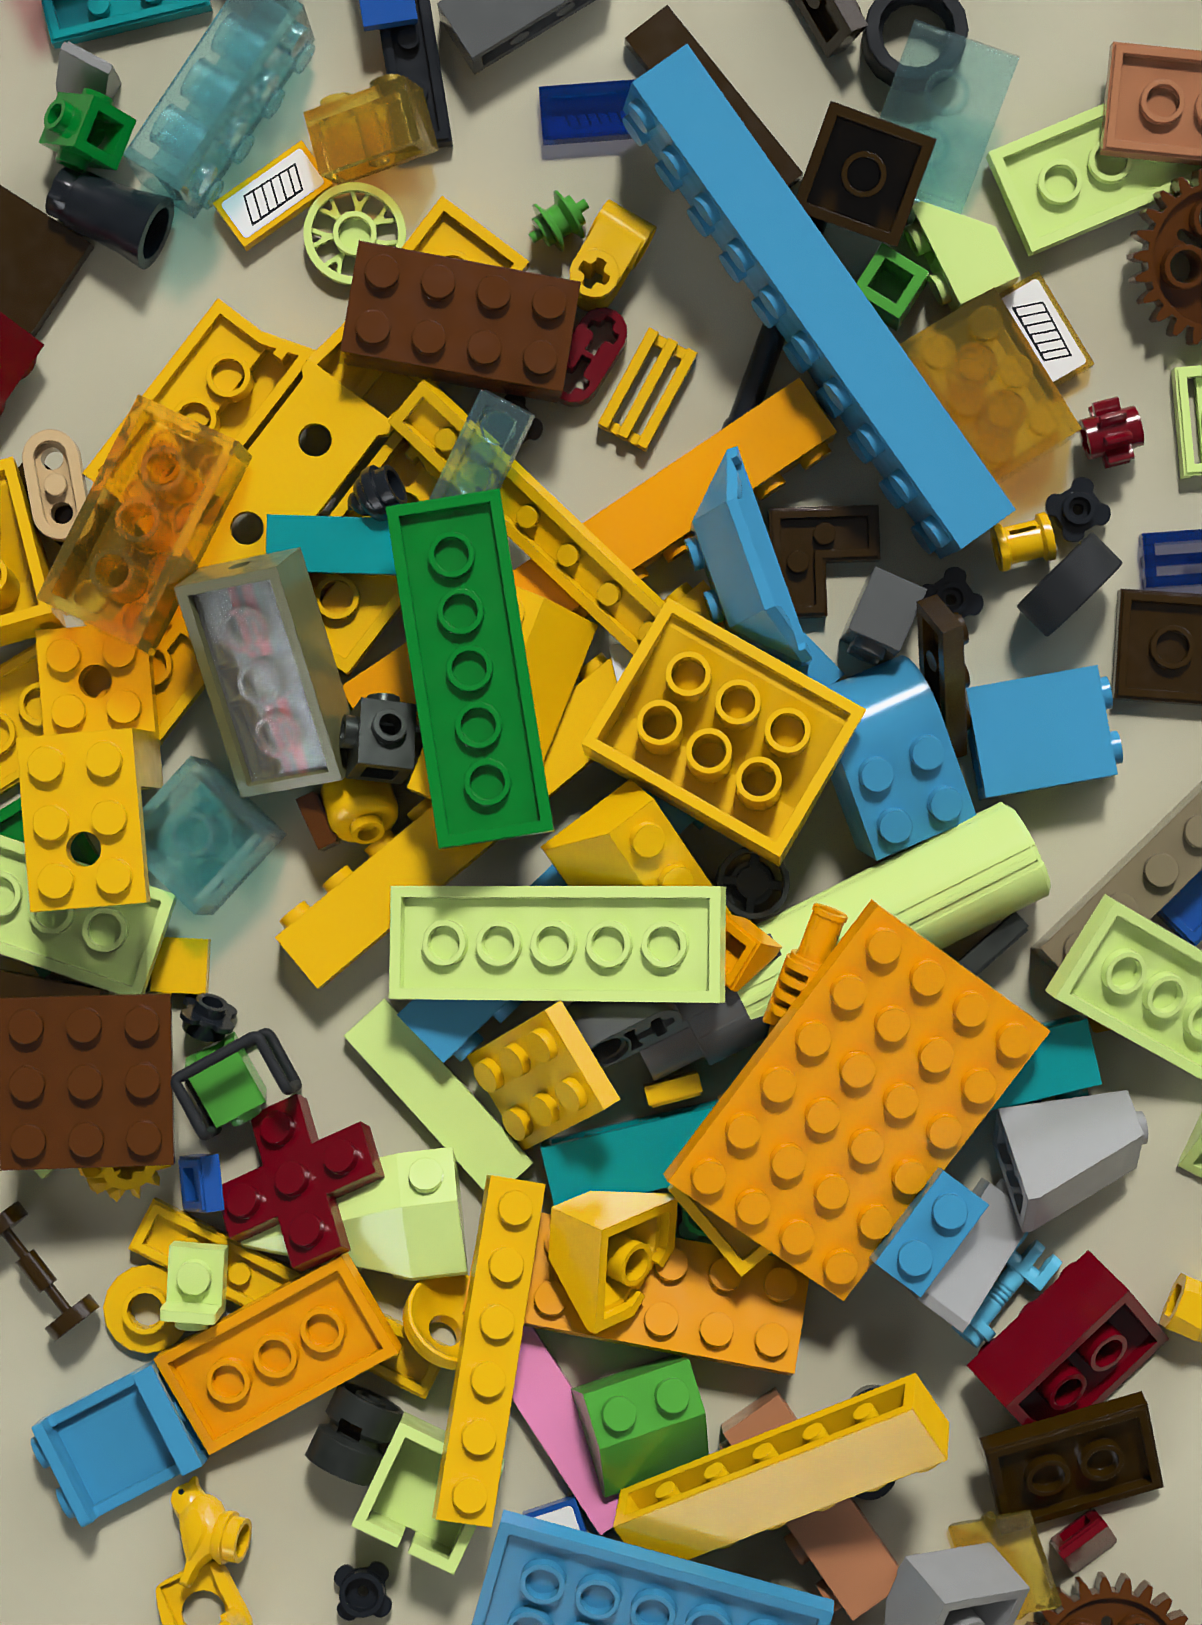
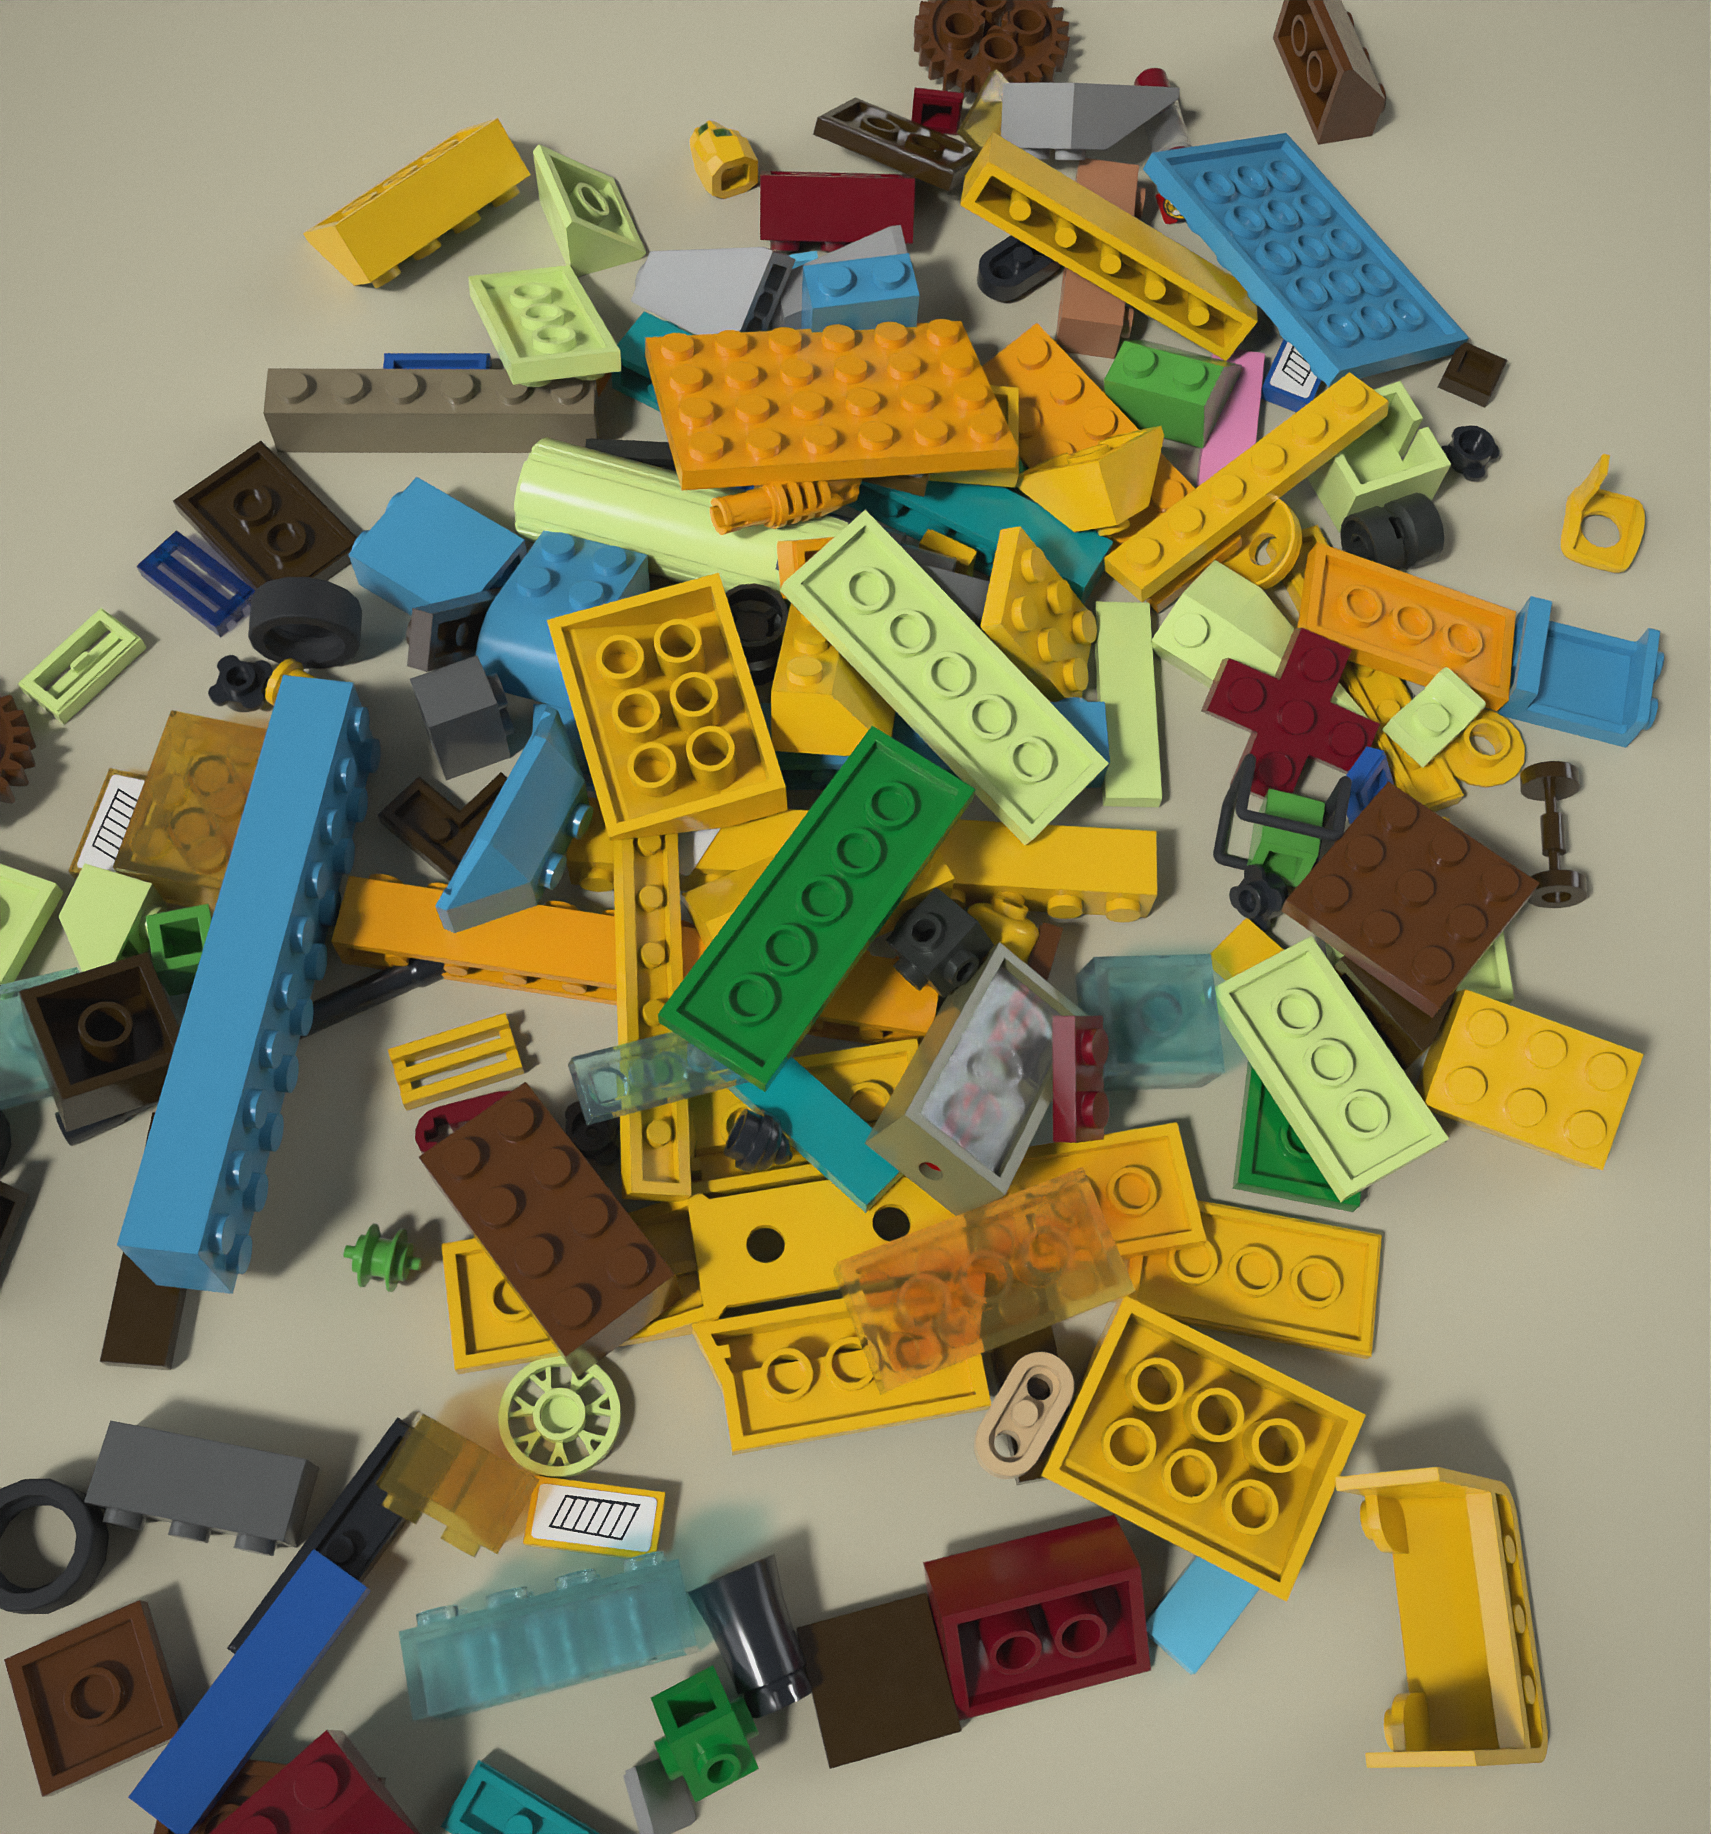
camera: 145 degrees left, 20 degrees down
yellow bracket [16,621,163,912] -> none
yellow animal [171,1476,252,1588] -> none
clear blue tile [539,79,636,146] -> none
yellow piece [569,199,657,312] -> none
black plate [922,567,984,618] -> none
dark red gear [1078,396,1144,469] -> none
none -> dark red plate [1052,1015,1109,1143]

